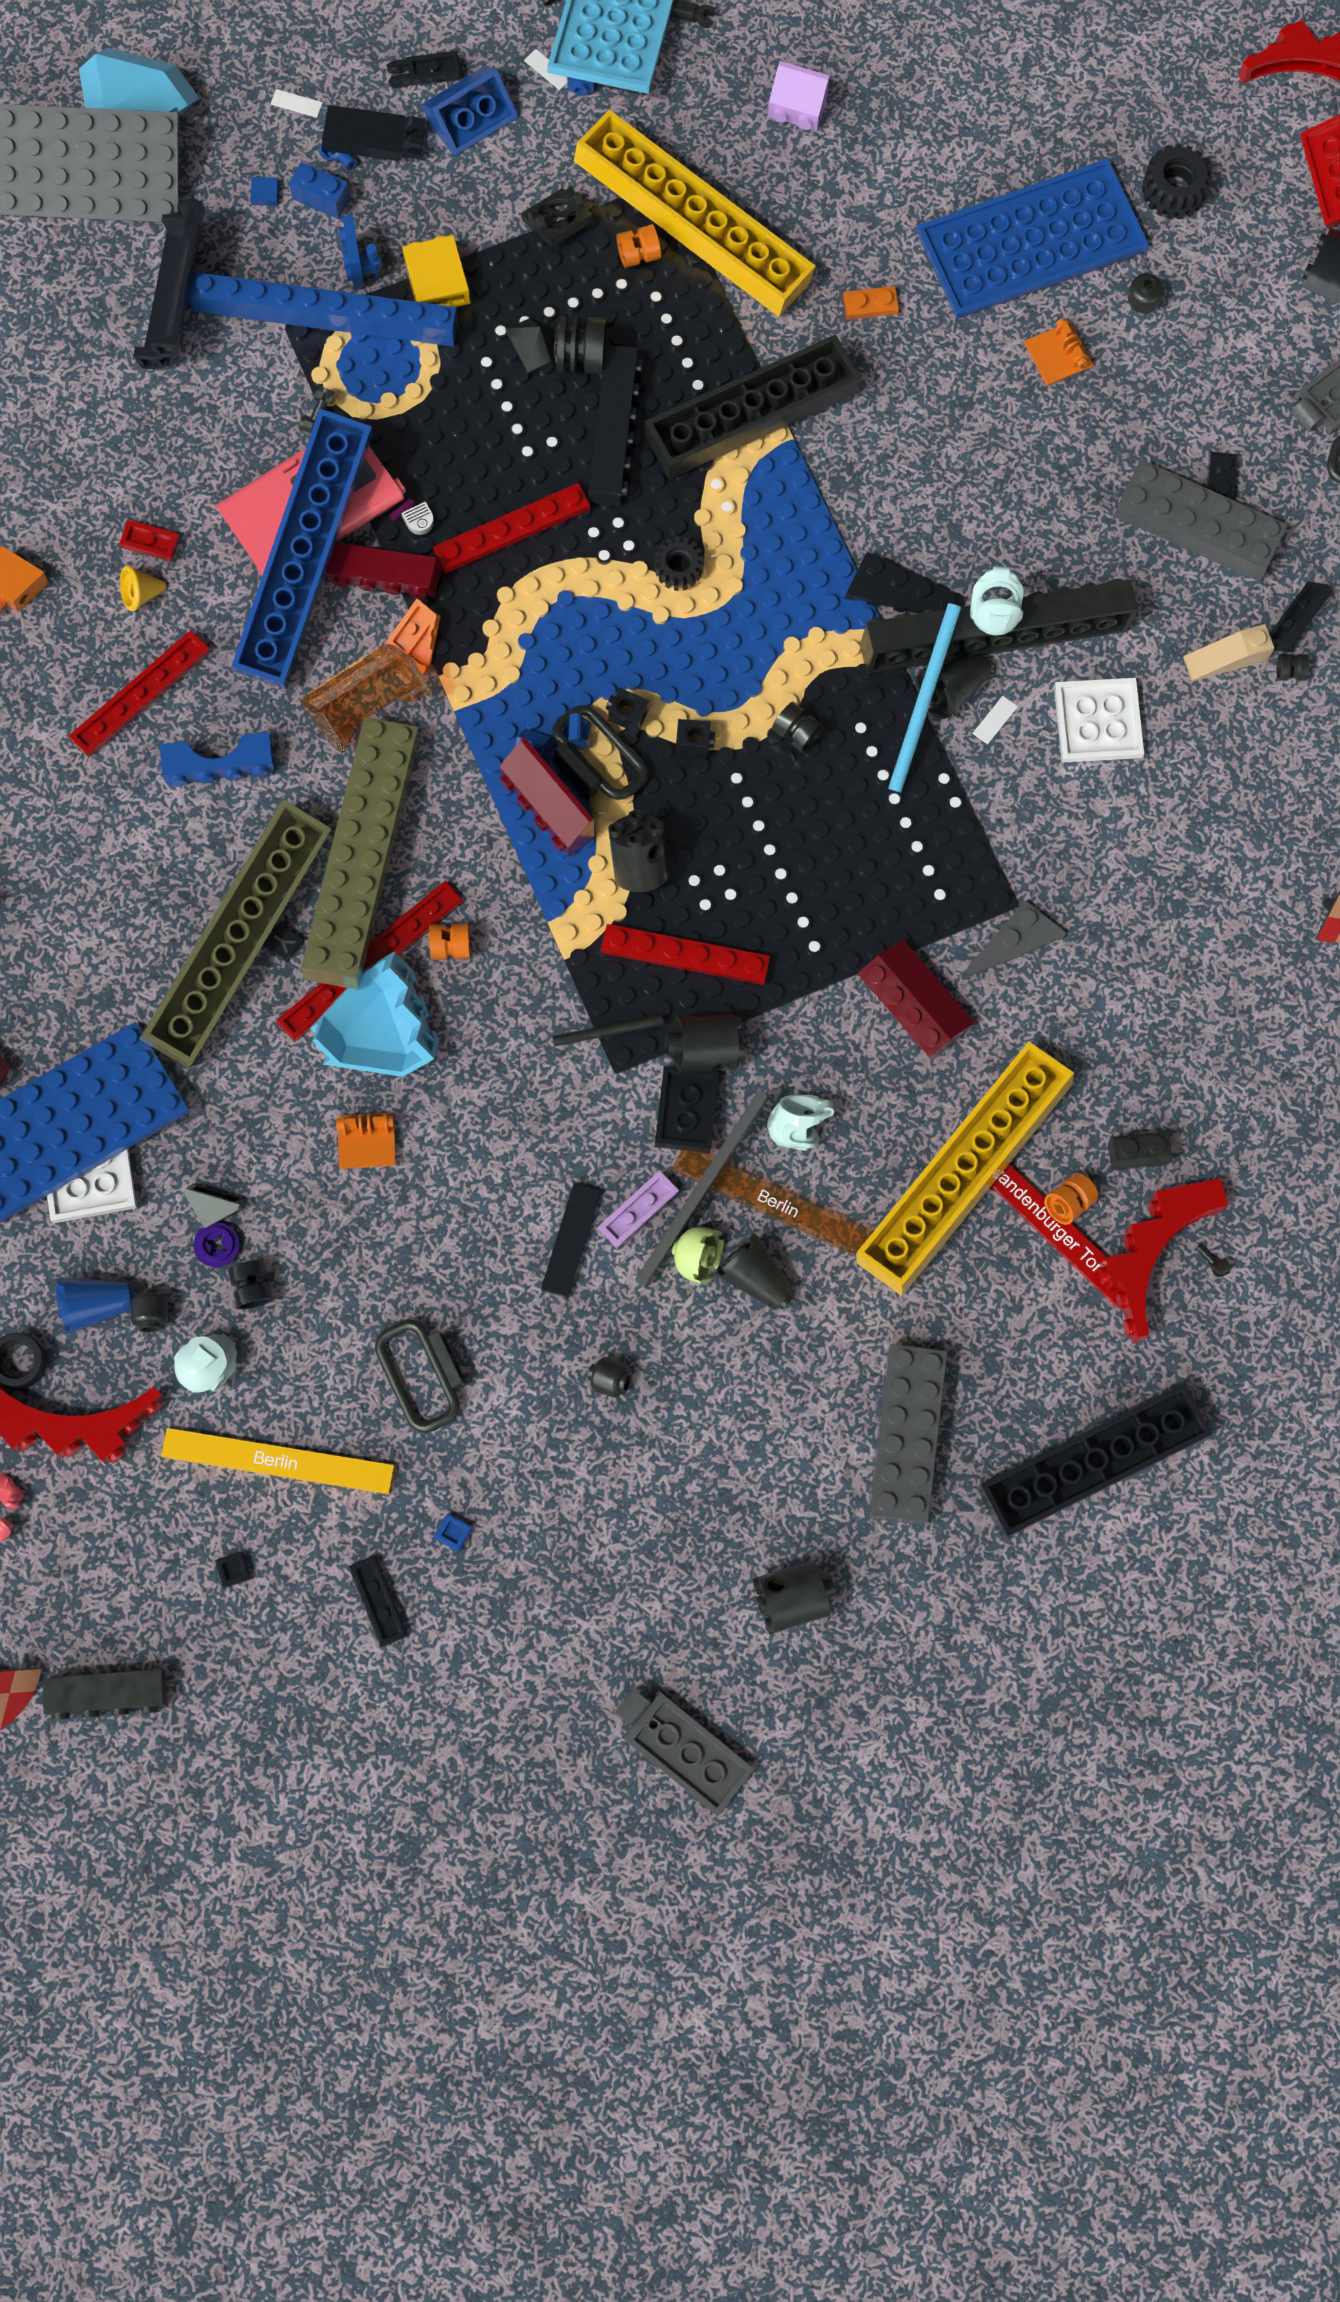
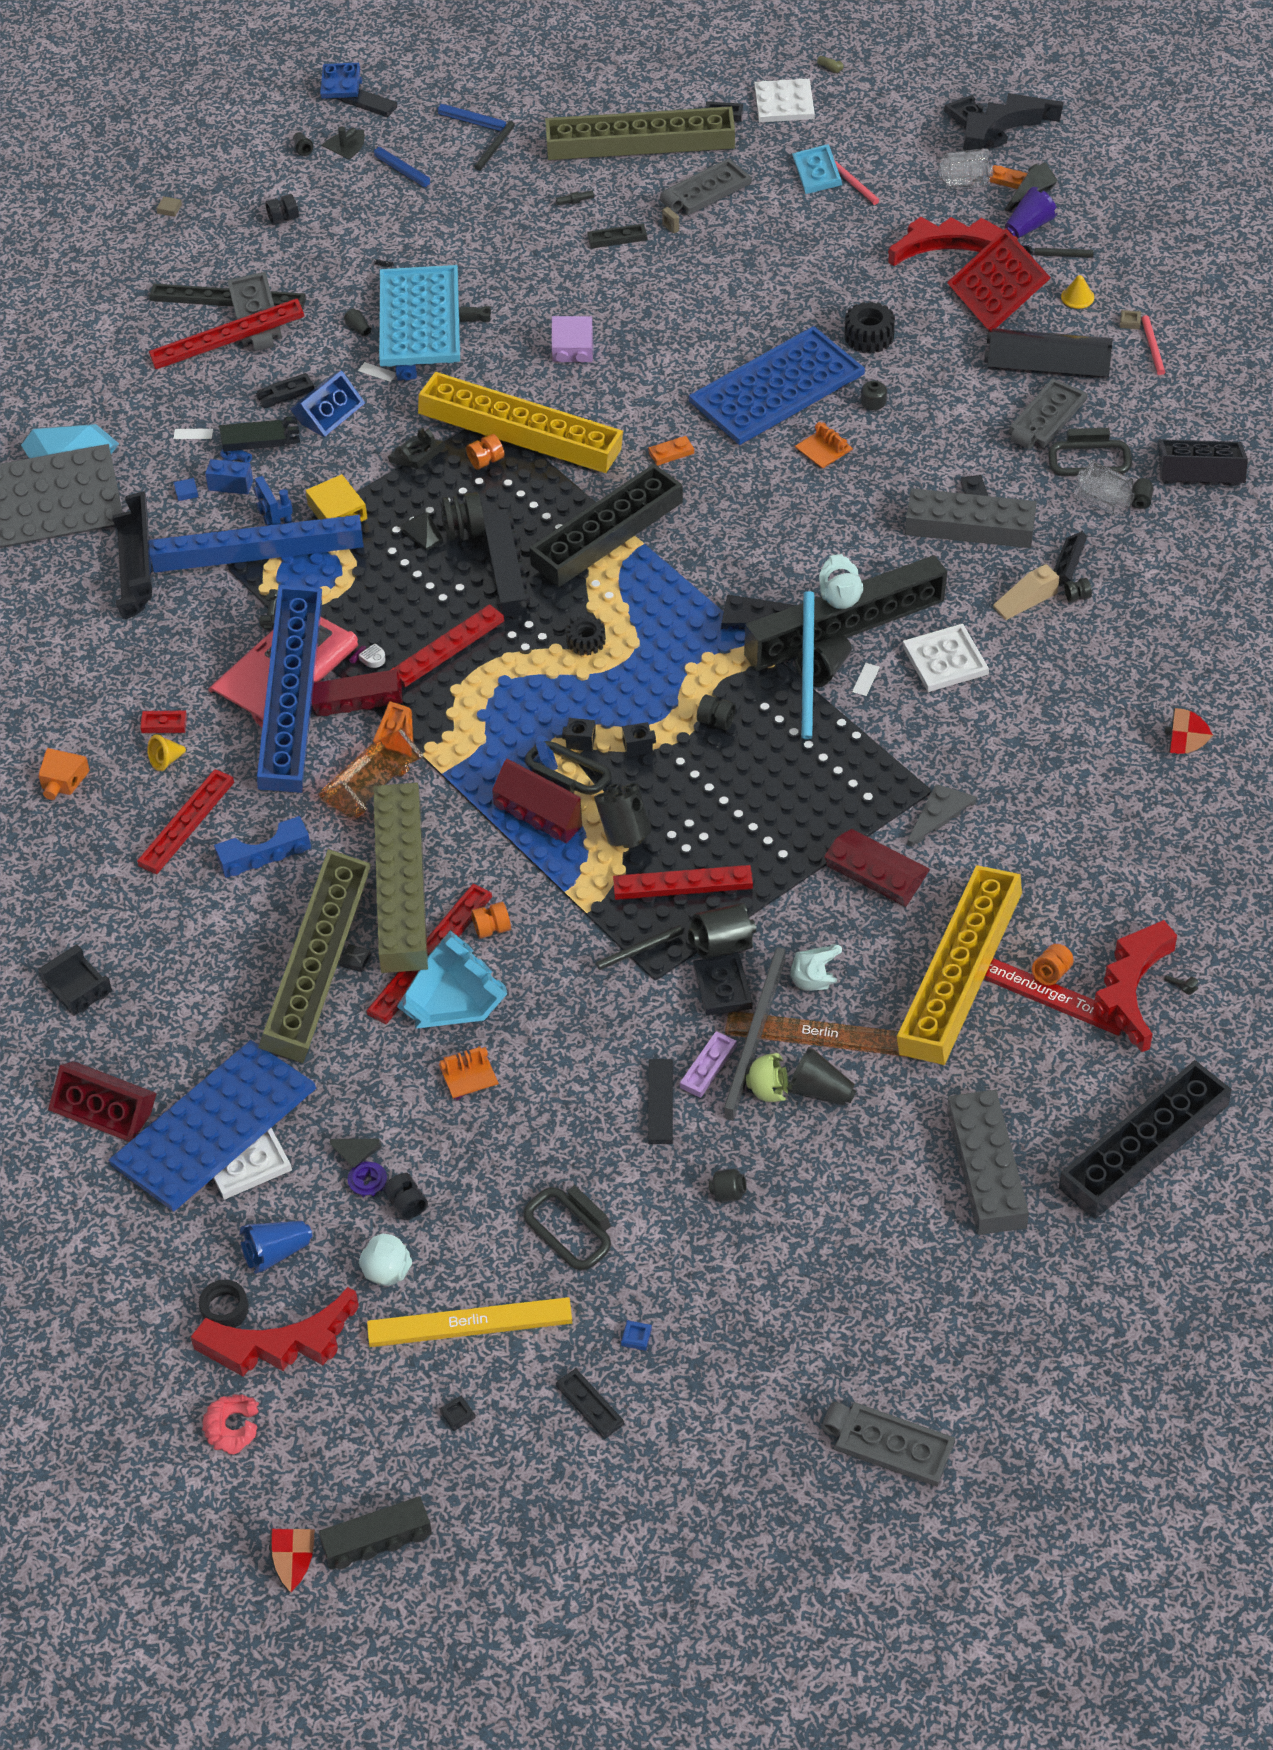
camera: 10 degrees left, 25 degrees down
pearl dark grey head [130,1288,168,1332] -> none
pearl dark grey cylinder [752,1560,836,1635] -> none
pearl dark grey brick [1108,1131,1172,1171] -> none

